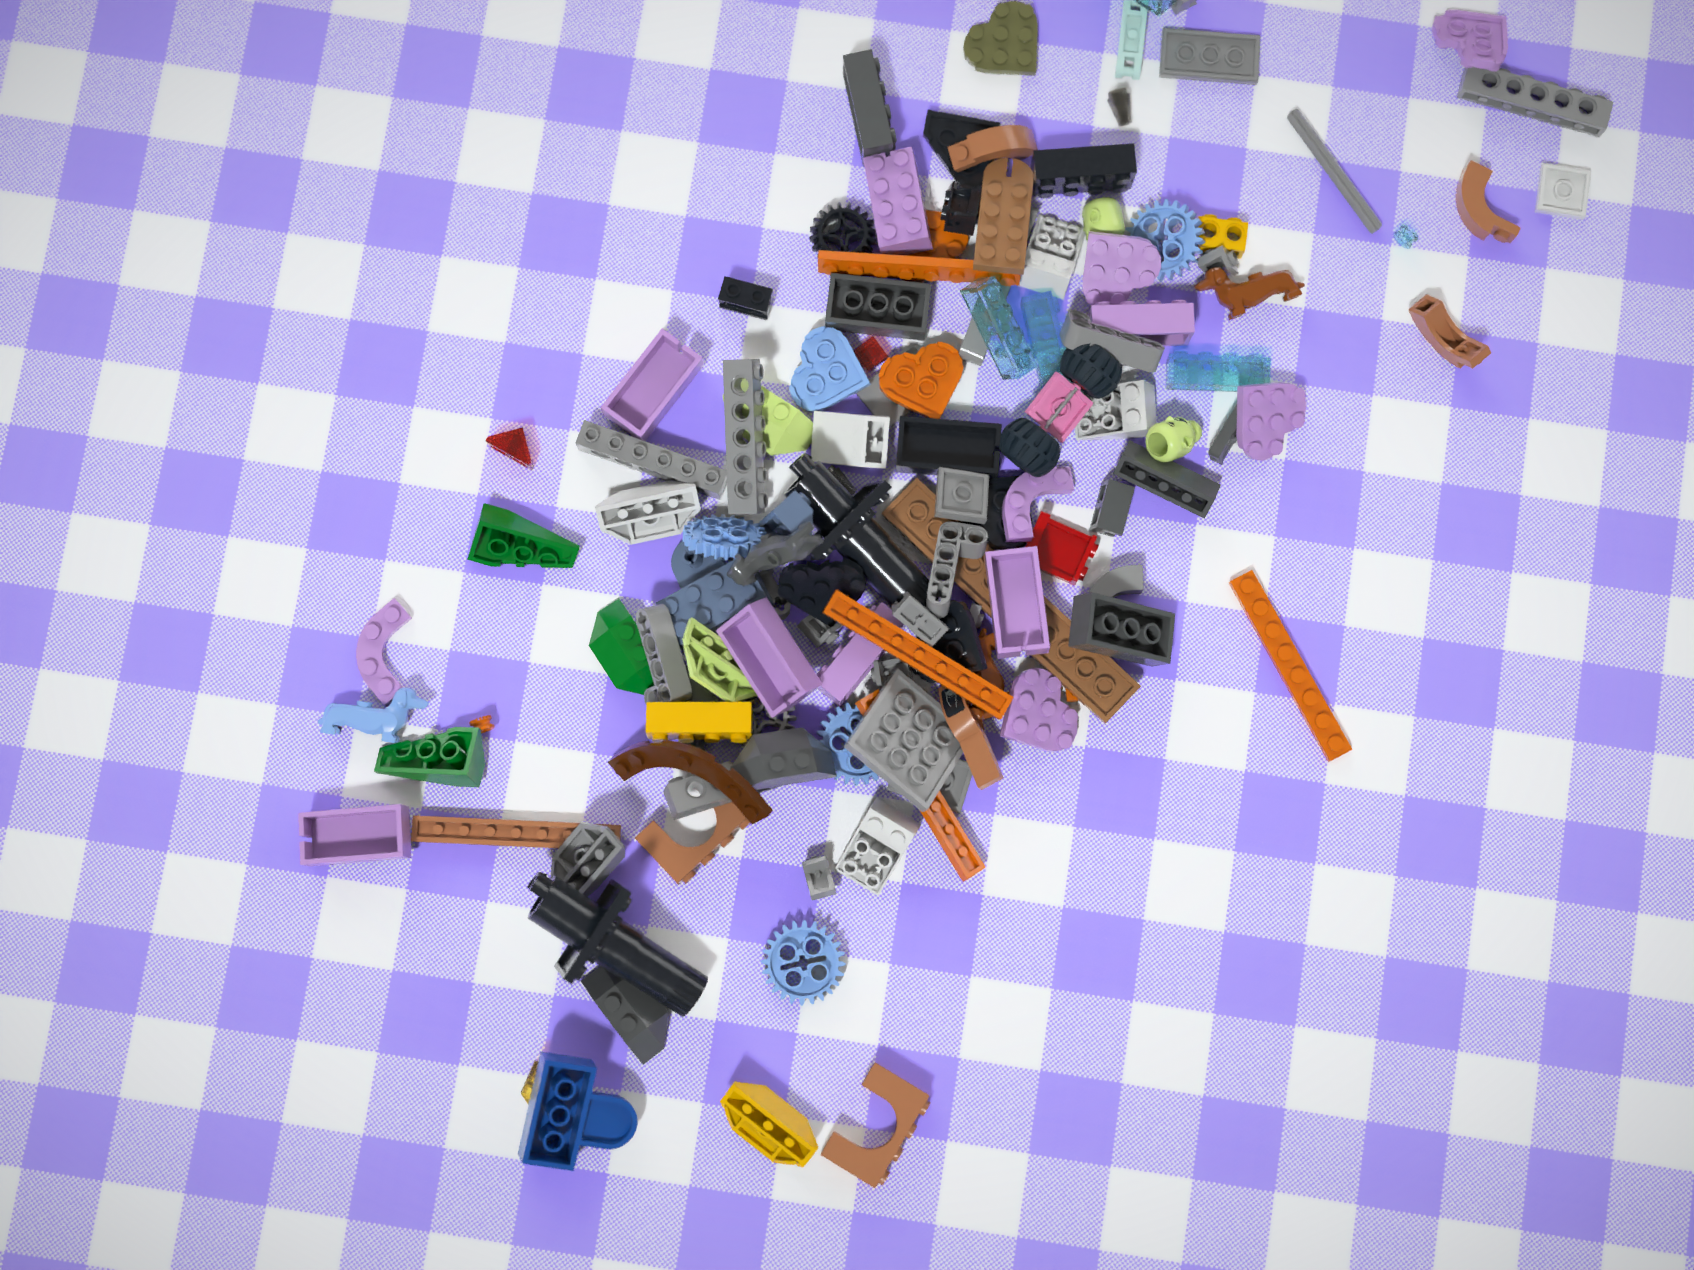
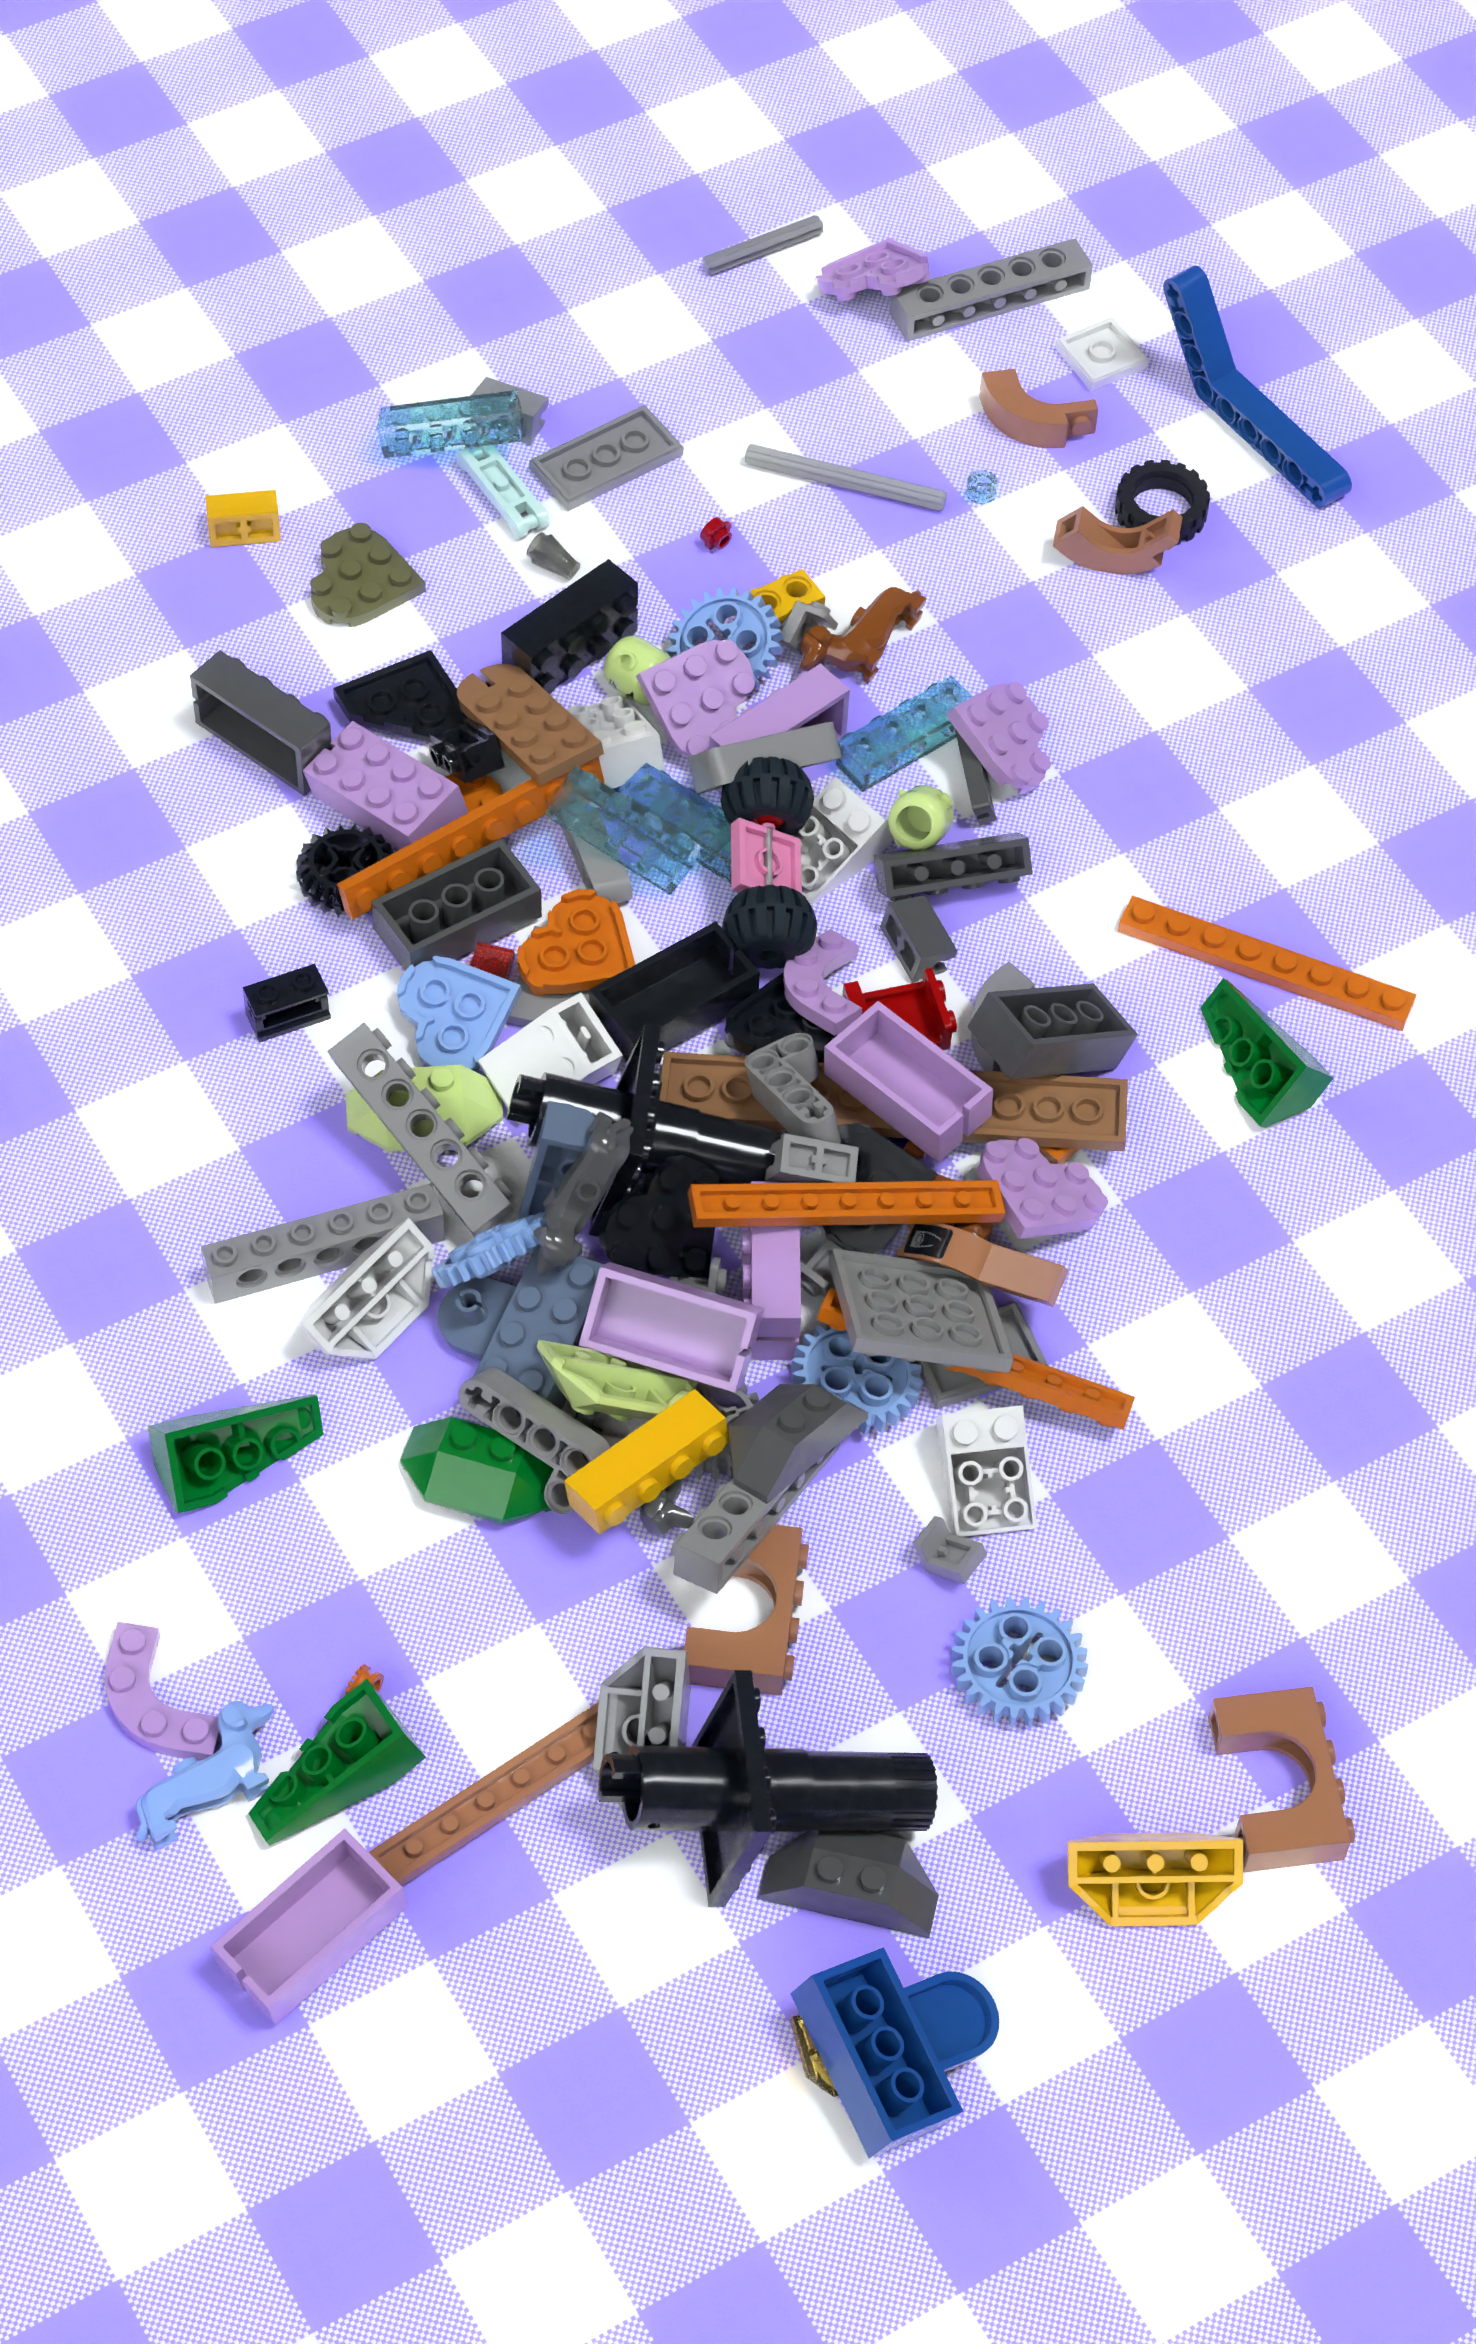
camera: 40 degrees left, 25 degrees down
clear red slope [485,427,534,471] -> none
lavender piece [600,328,704,441] -> none
reddish brown plate [608,740,773,825] -> none
light grey plate [934,467,989,524] -> none
nougat arch [948,125,1038,172] -> none
none -> red plate [700,517,732,550]
none -> black tyre [1115,459,1210,545]
none -> blue beam [1163,265,1352,508]
none -> green wedge [1200,978,1334,1128]

